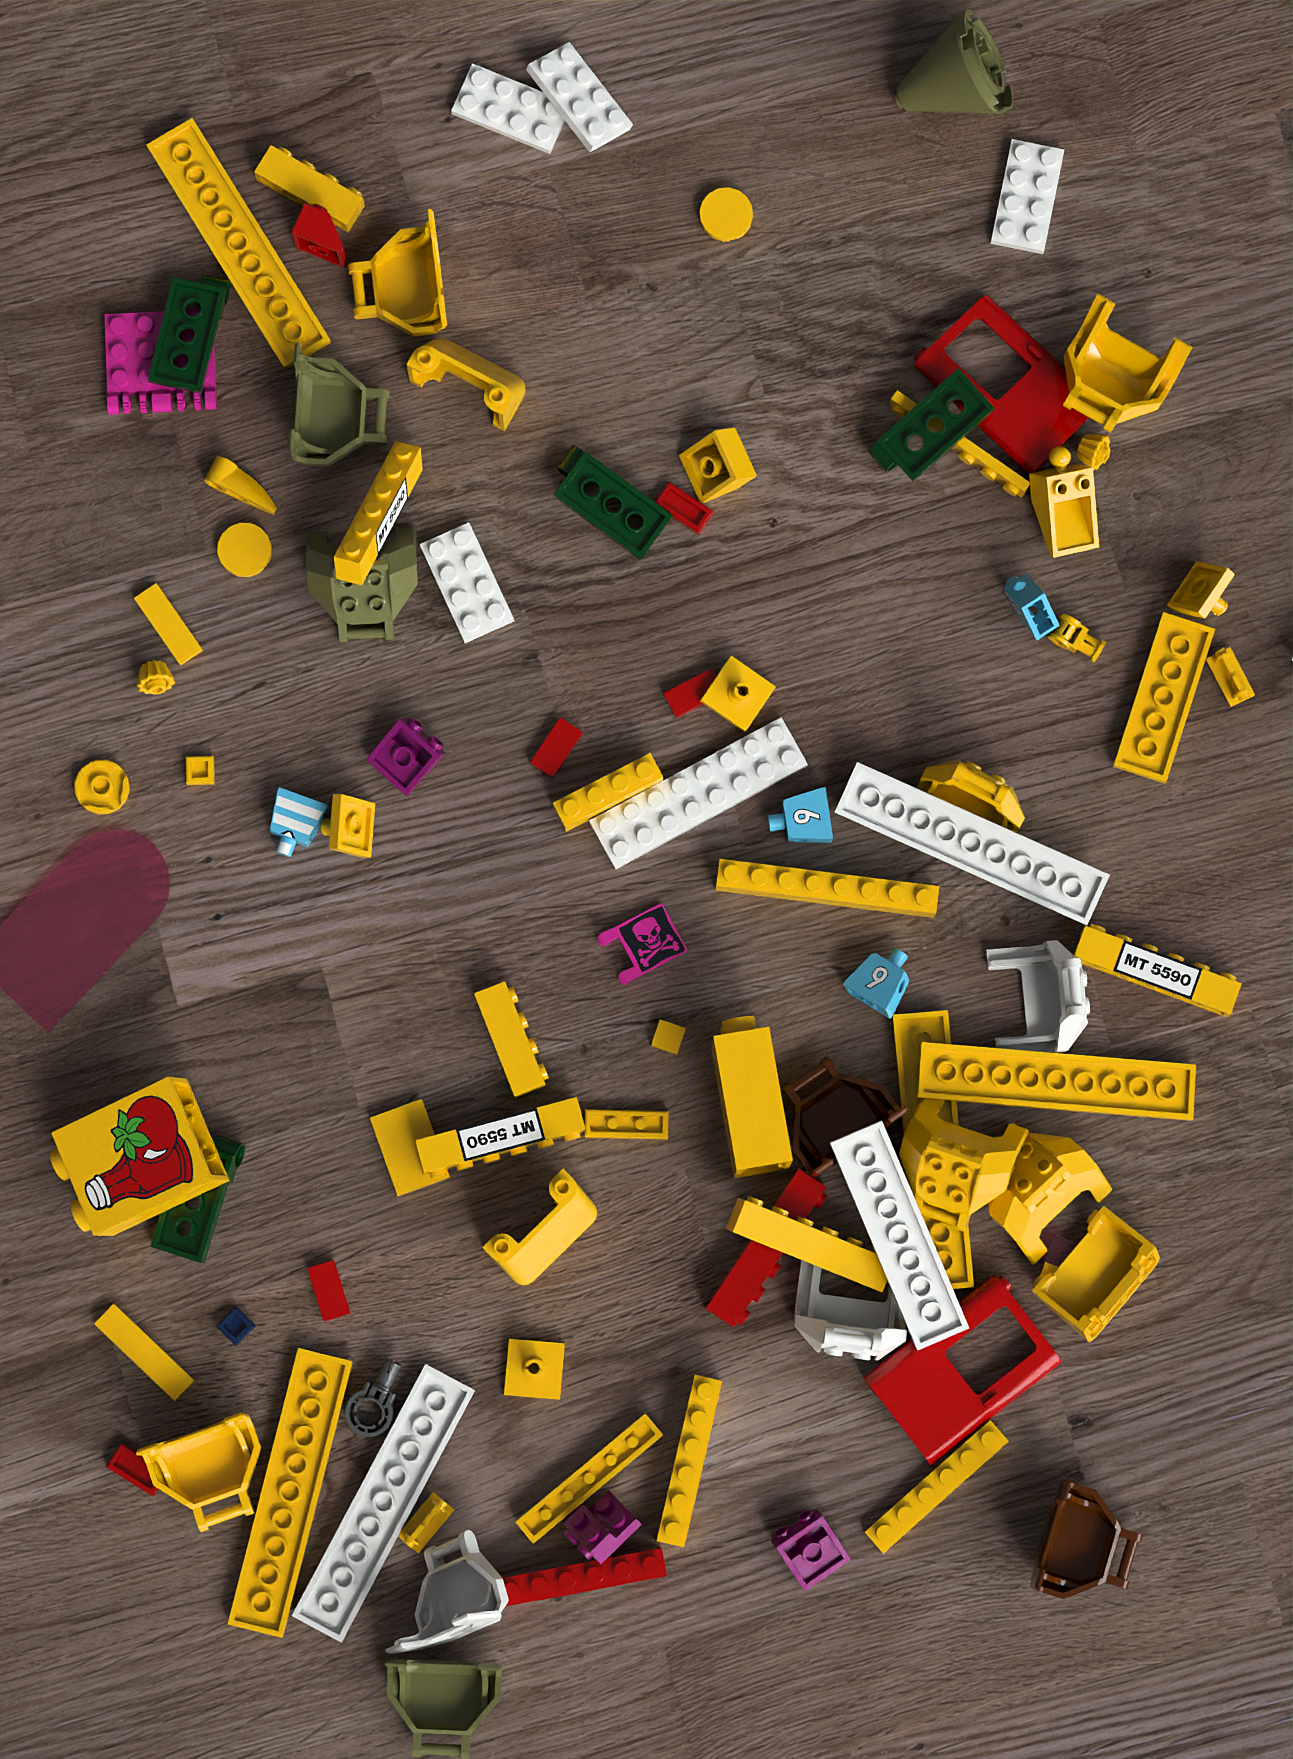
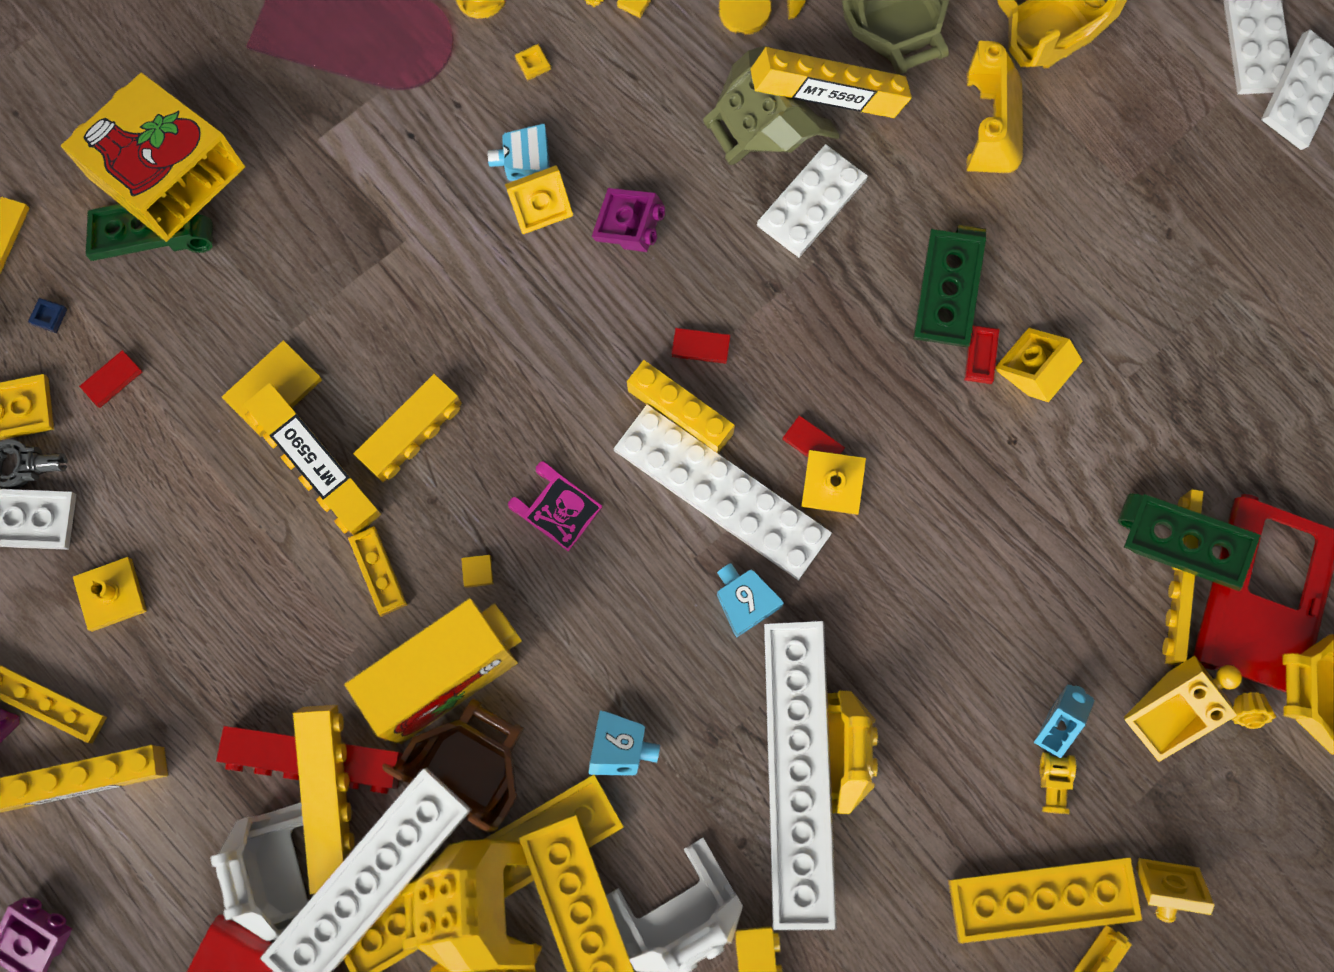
camera: 70 degrees right, 5 degrees down
yellow windscreen [482,1169,597,1285] -> none
yellow tile [699,187,753,242] -> none
yellow brick [716,859,939,918] -> none

